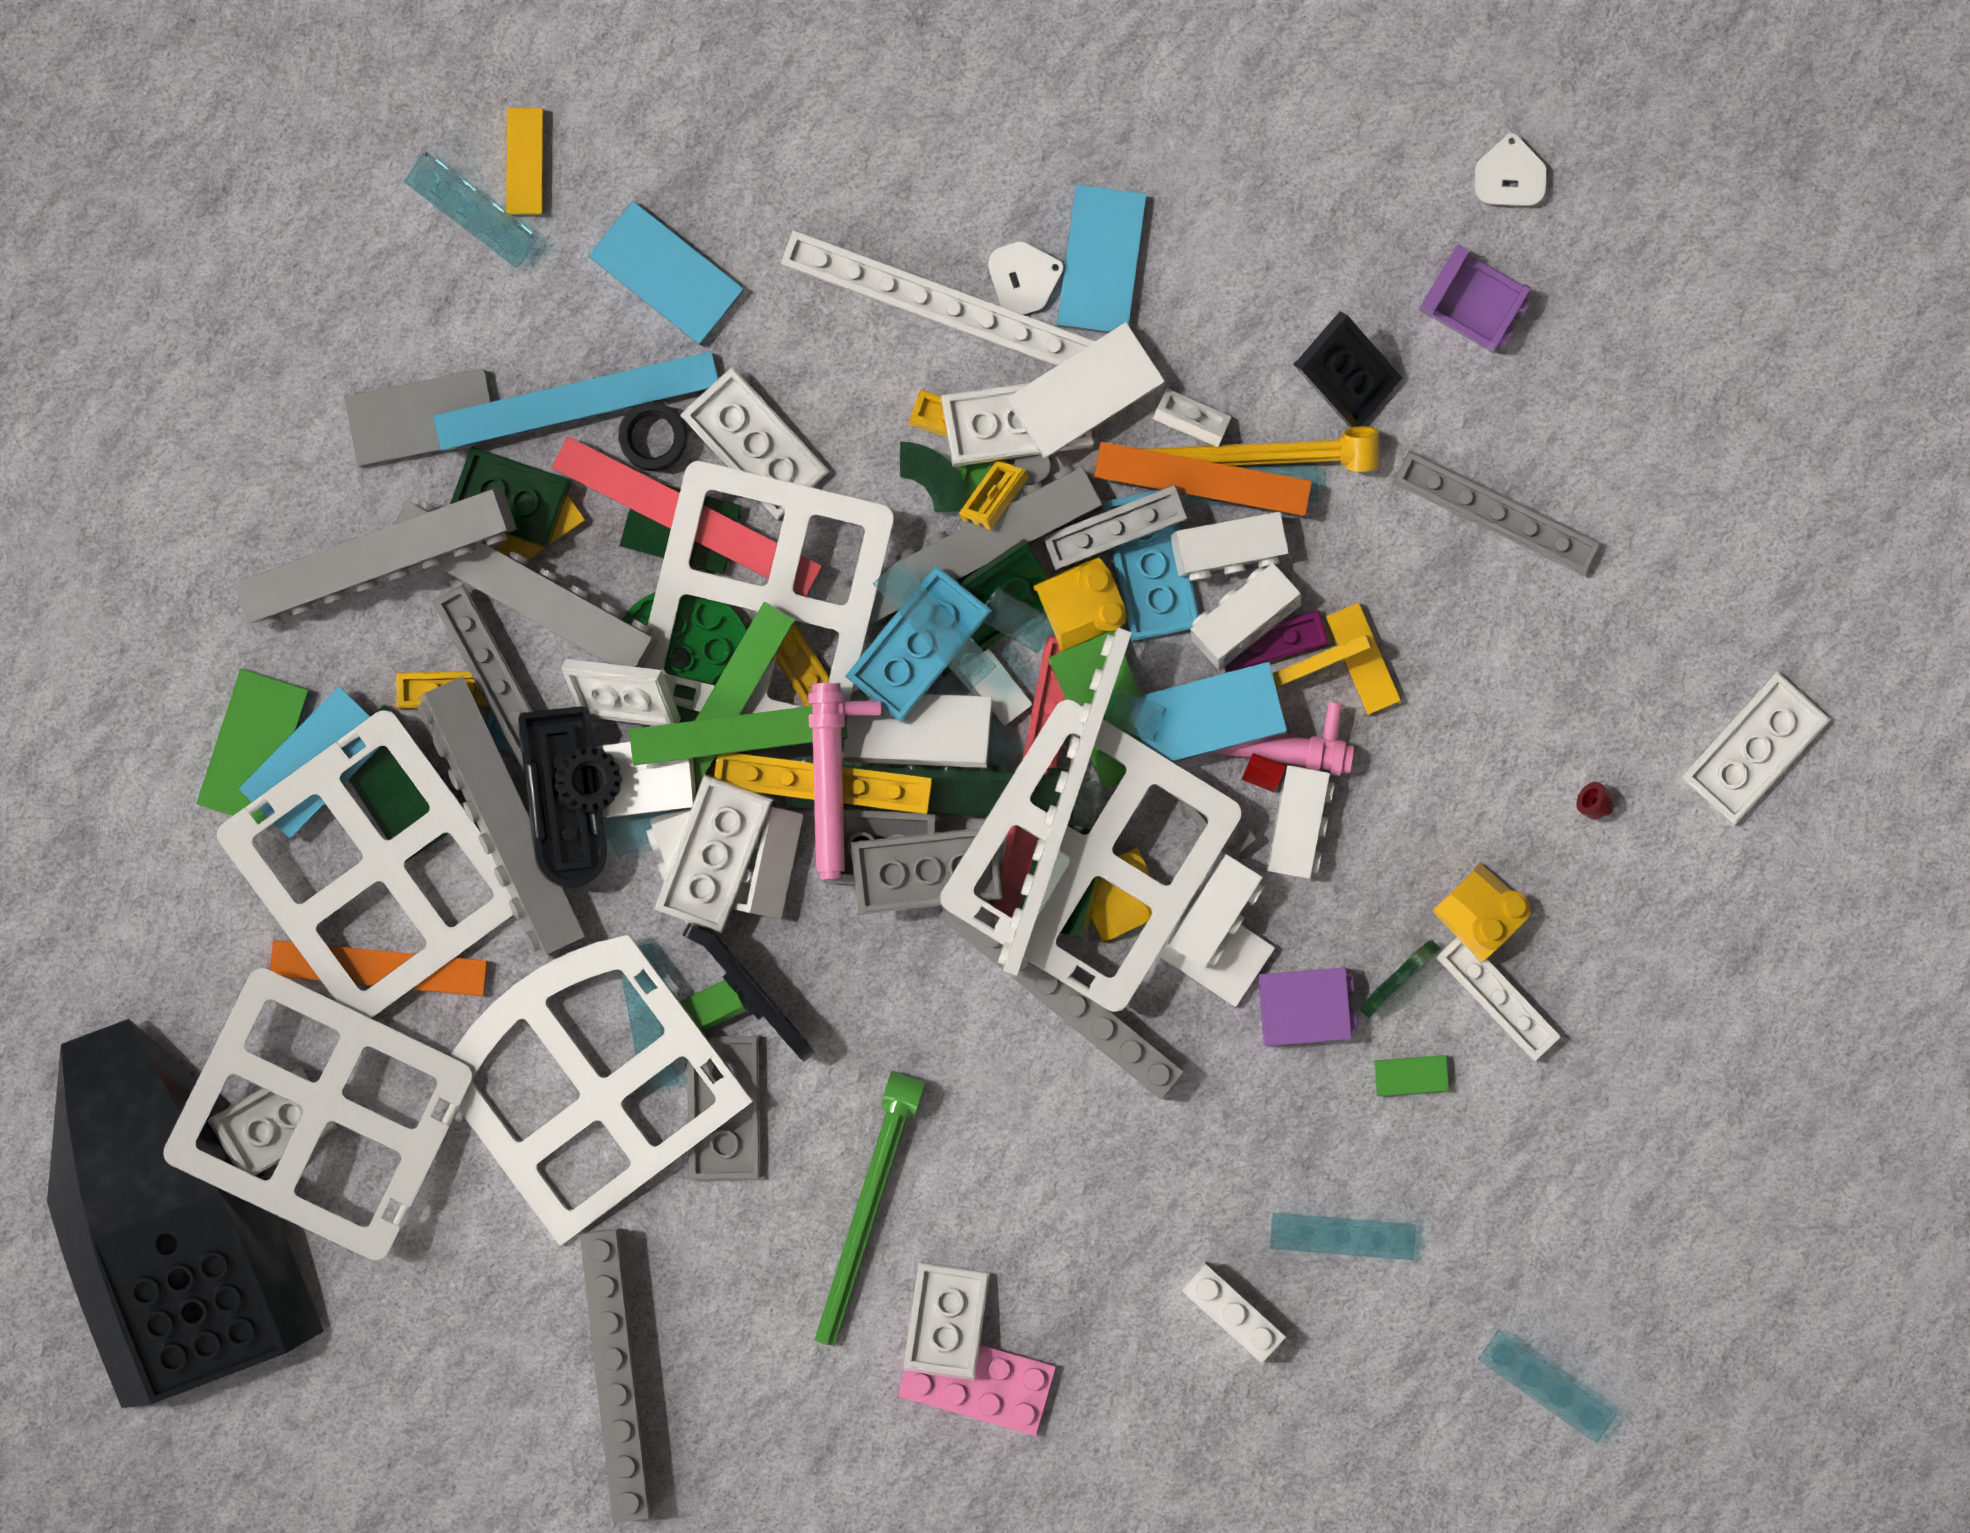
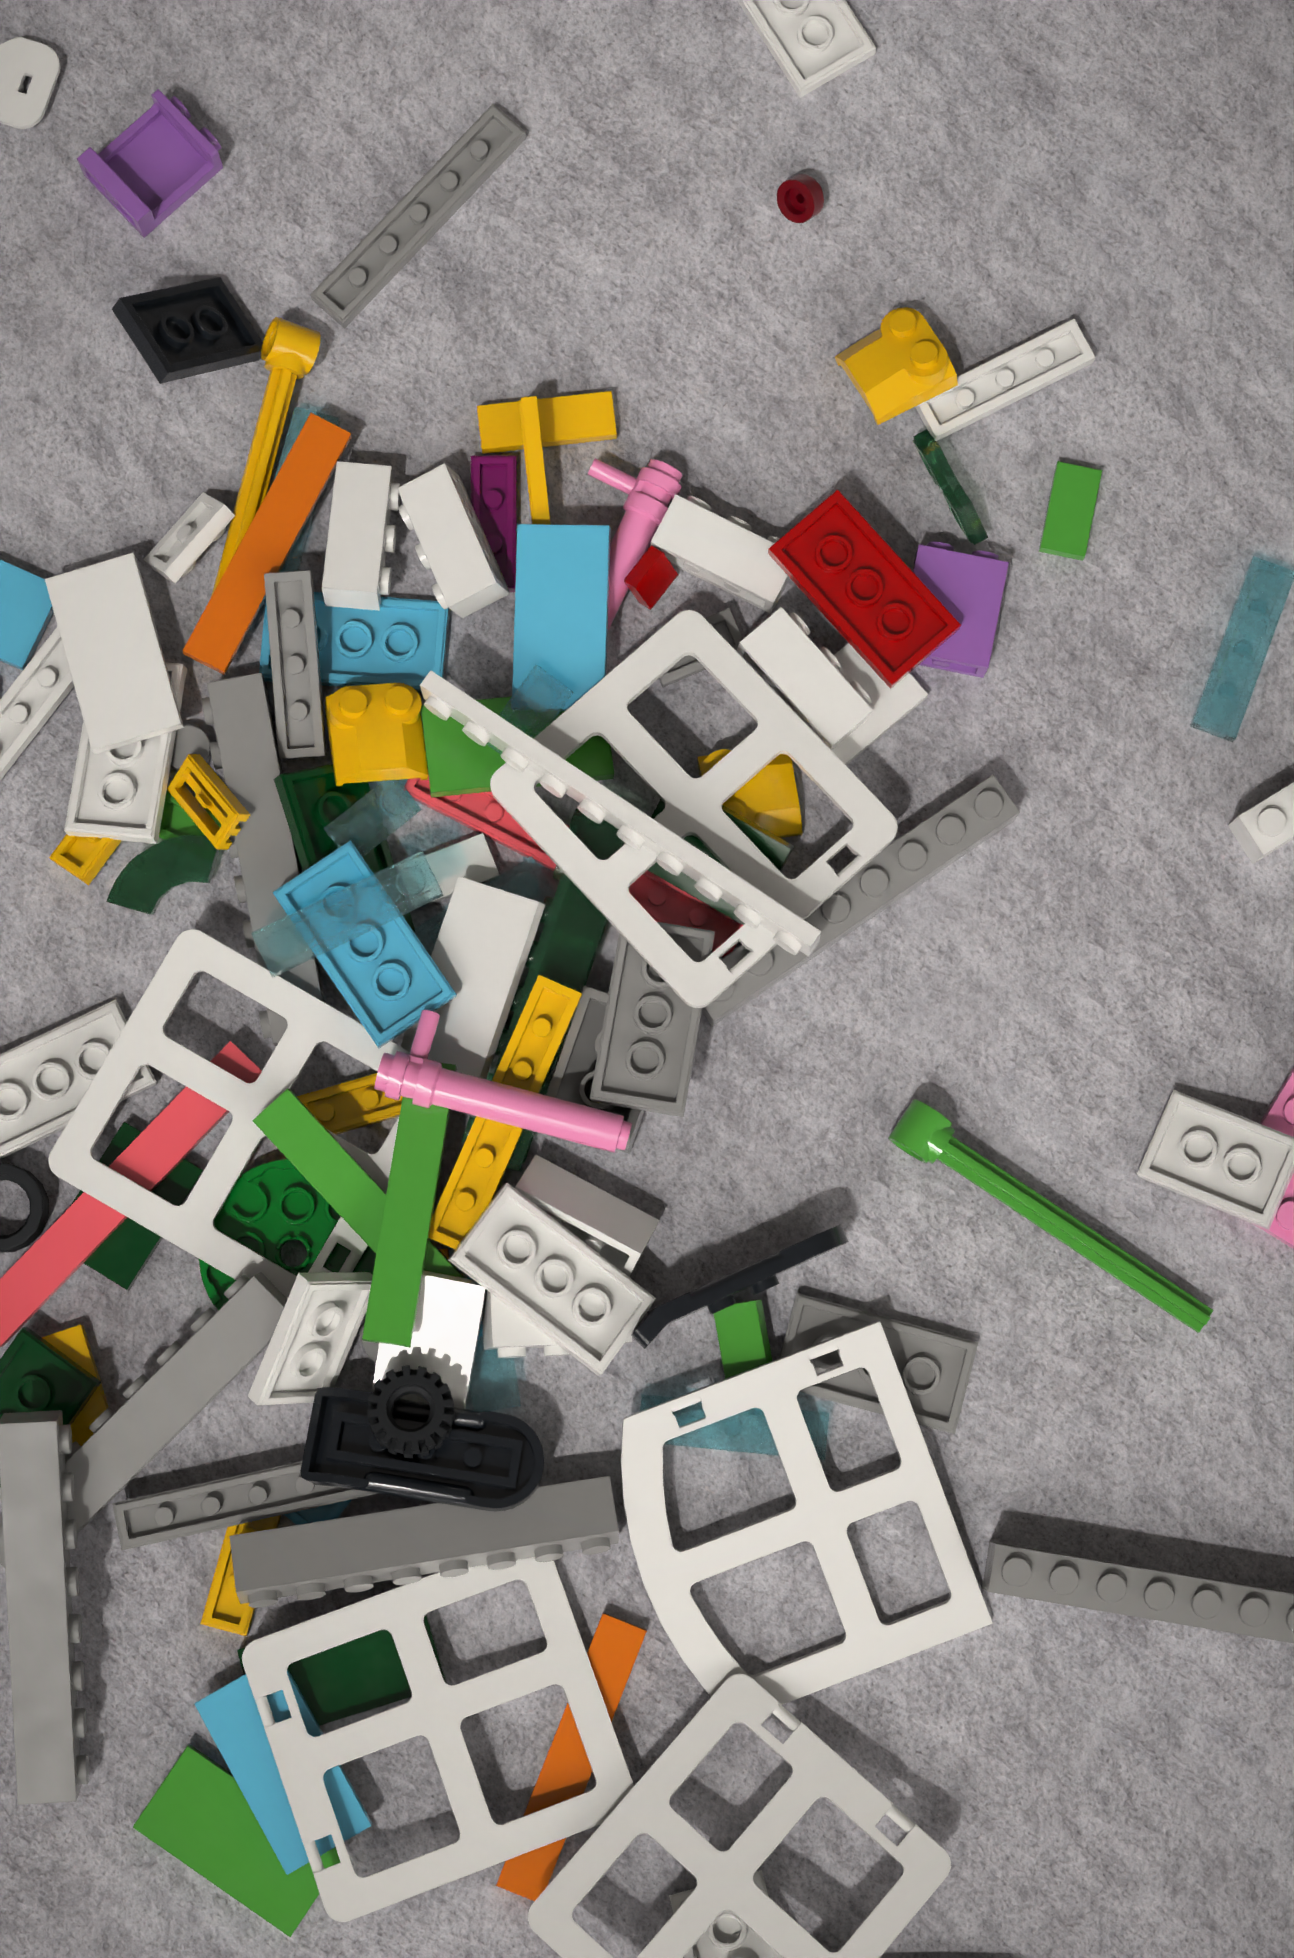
camera: 80 degrees left, 5 degrees down
none -> red plate [768,489,961,689]

